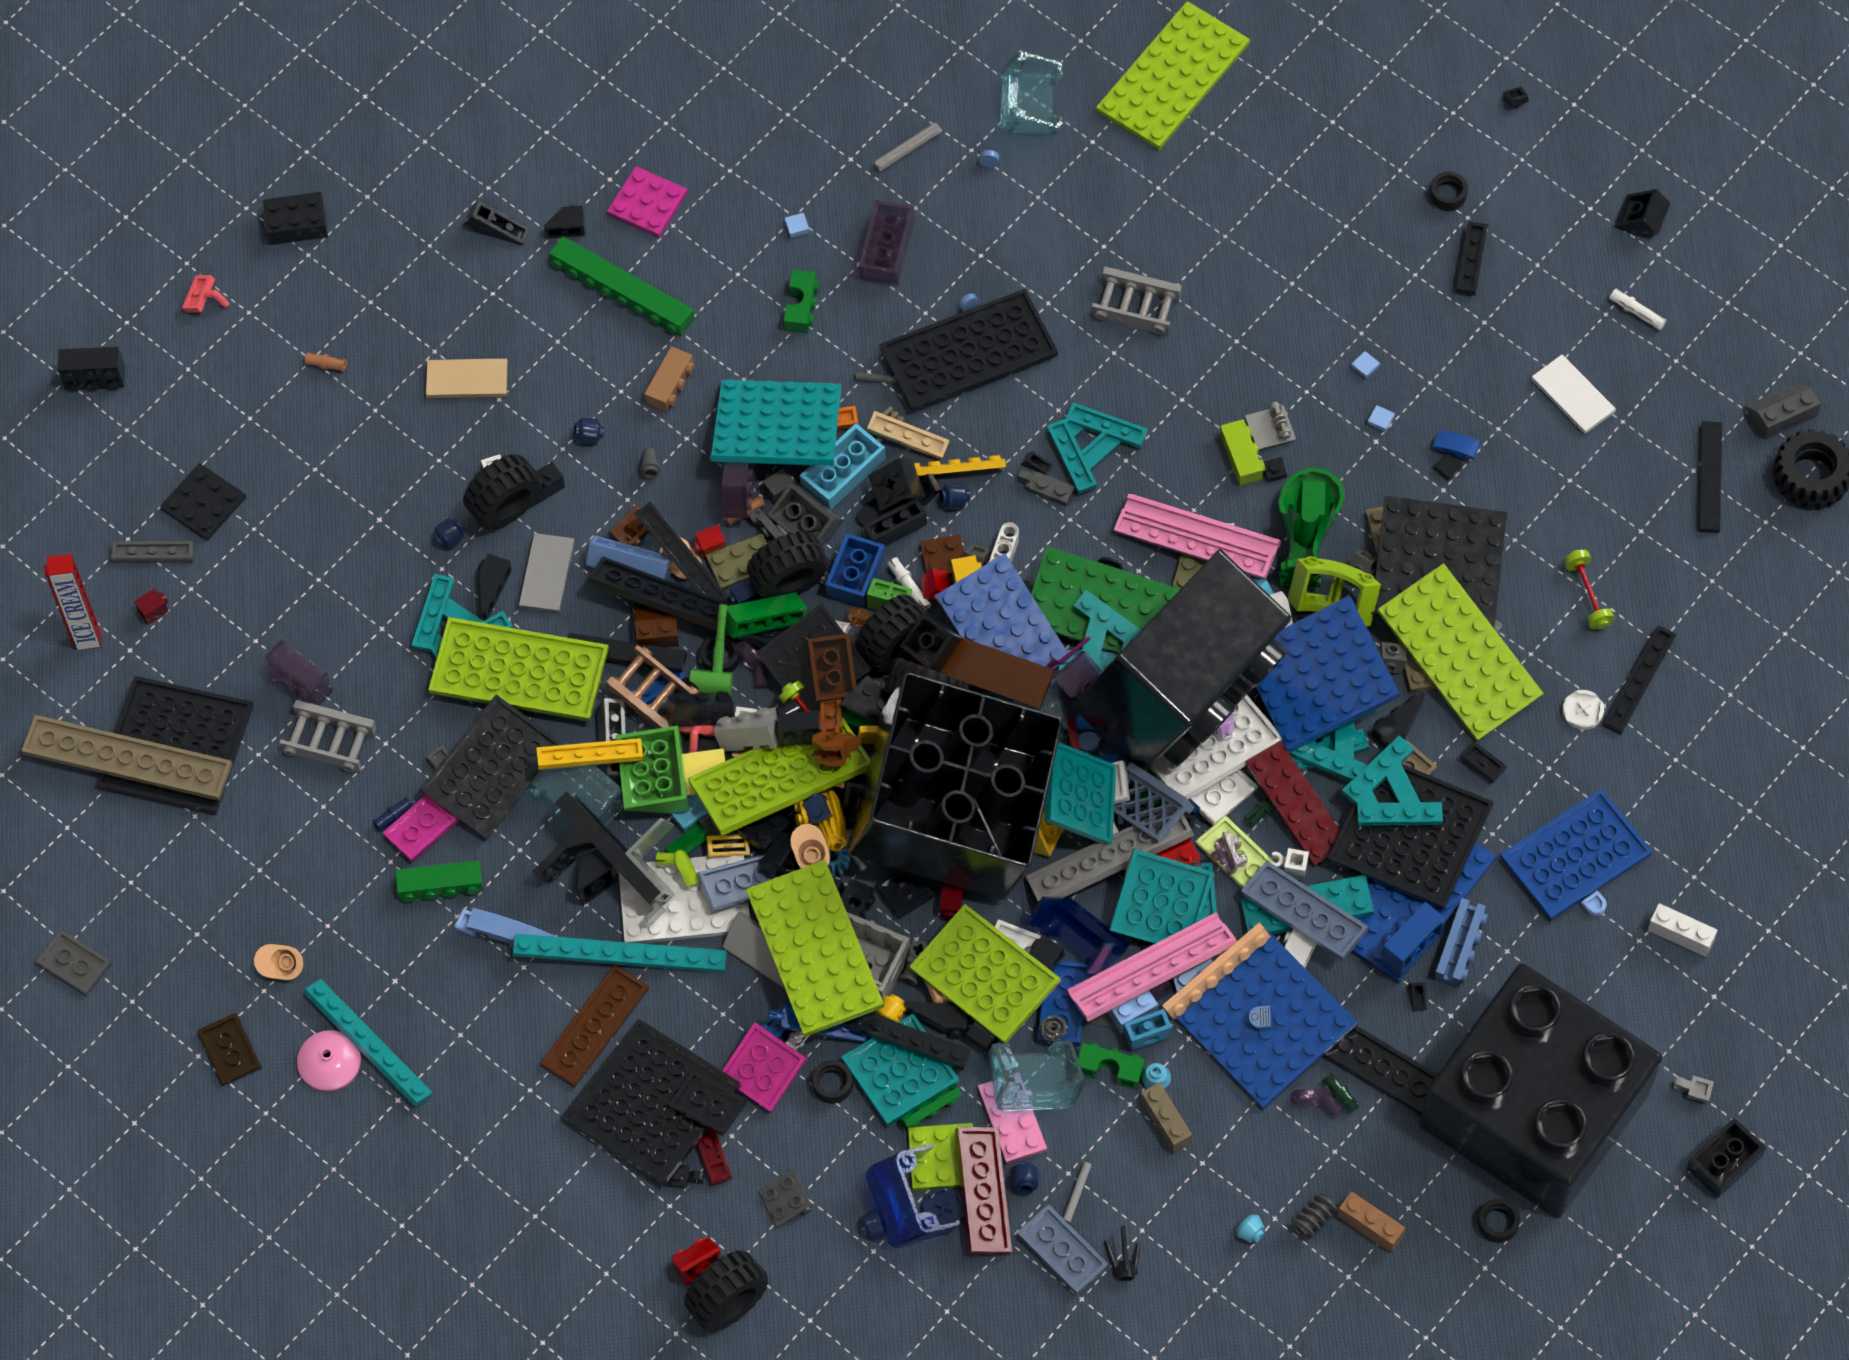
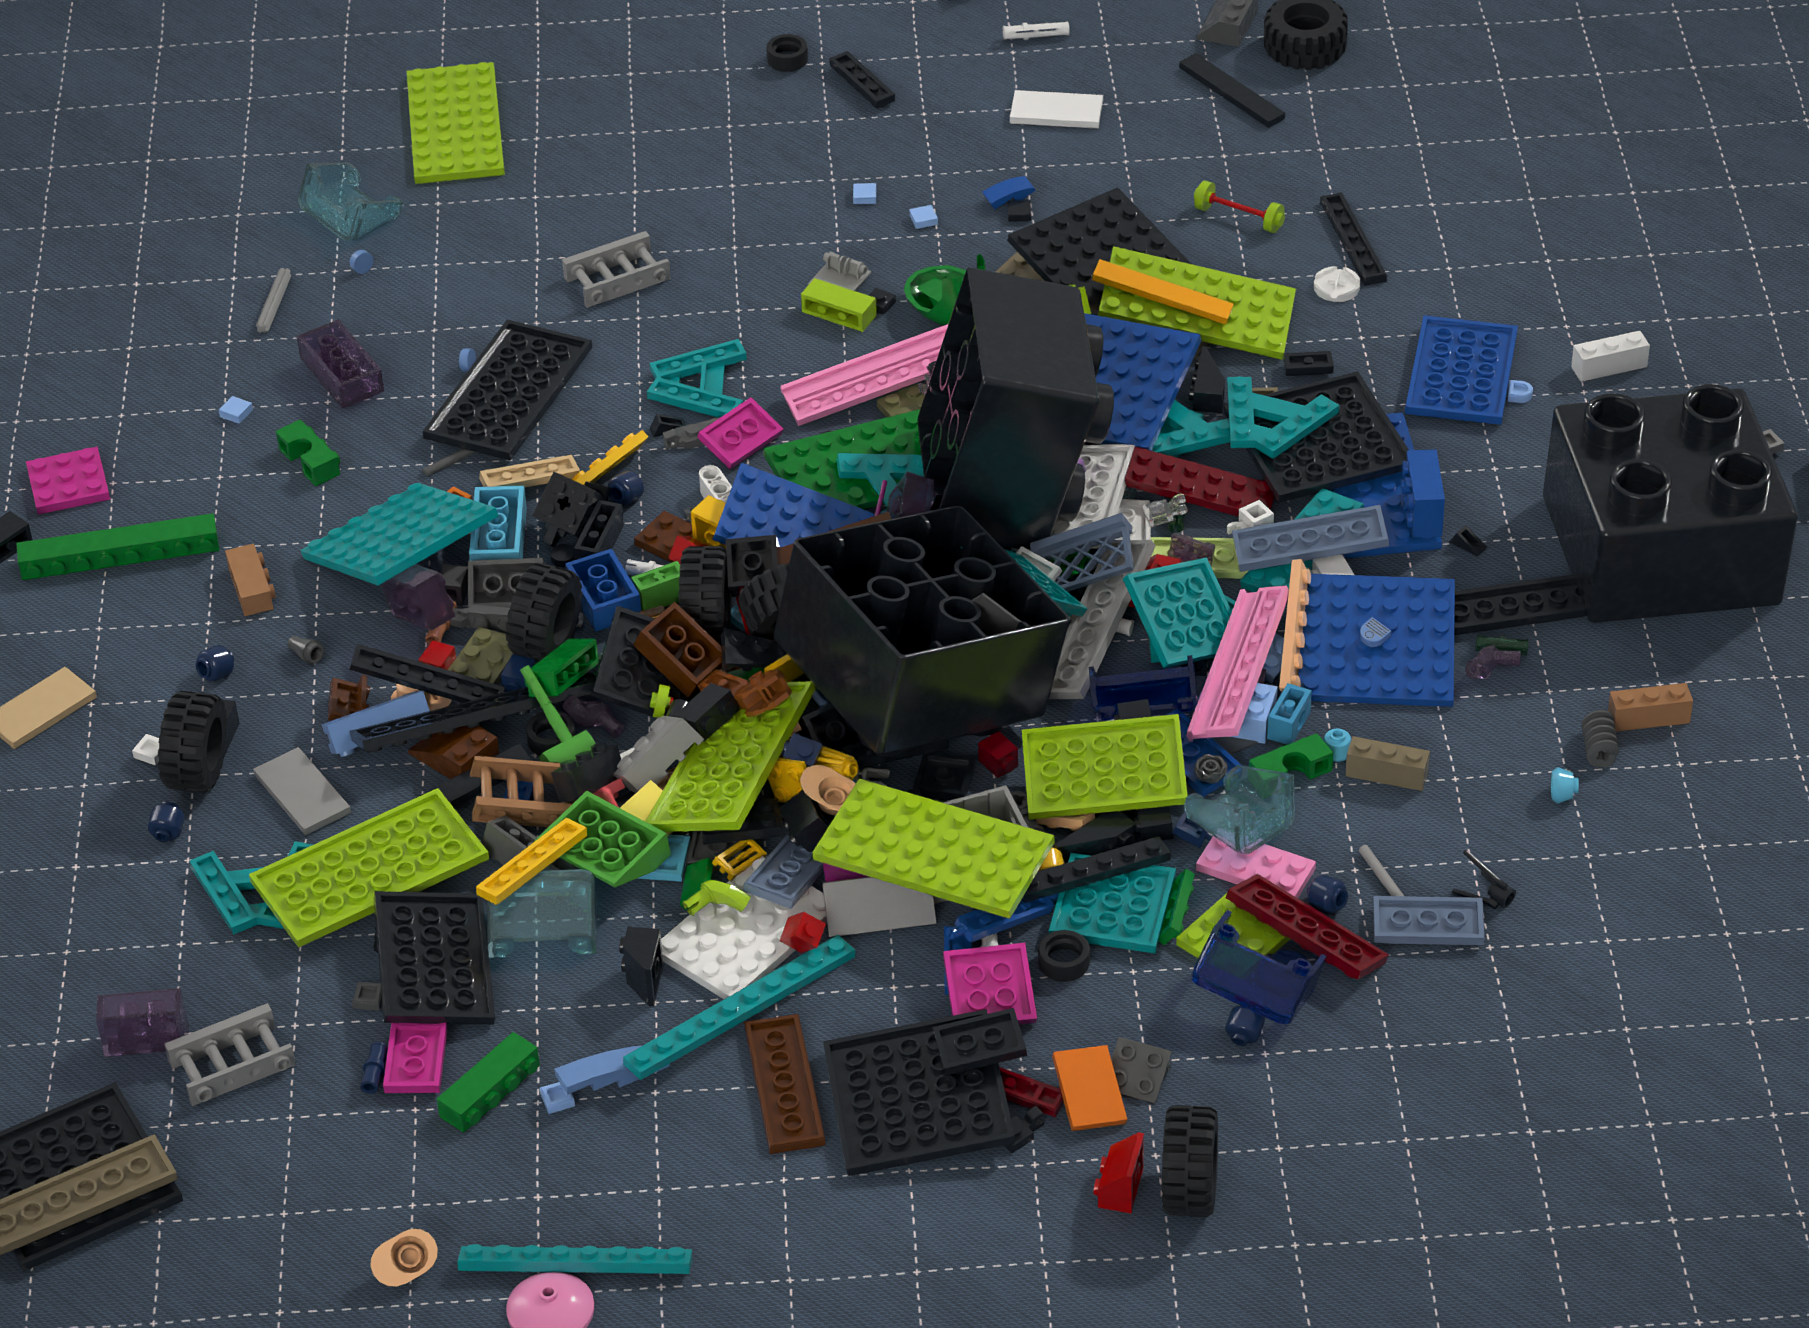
camera: 45 degrees left, 20 degrees down
black slope [479,553,512,620] -> none
black piece [532,791,675,924] -> none
medium blue brick [1435,898,1488,988] -> none
black tyre [1478,1199,1520,1243] -> none
none -> dark pink plate [697,398,783,469]
none -> red brick [779,912,826,953]
none -> orange tile [1052,1045,1128,1131]
none -> light orange tile [1092,259,1234,325]
none -> clear plate [1142,494,1188,528]

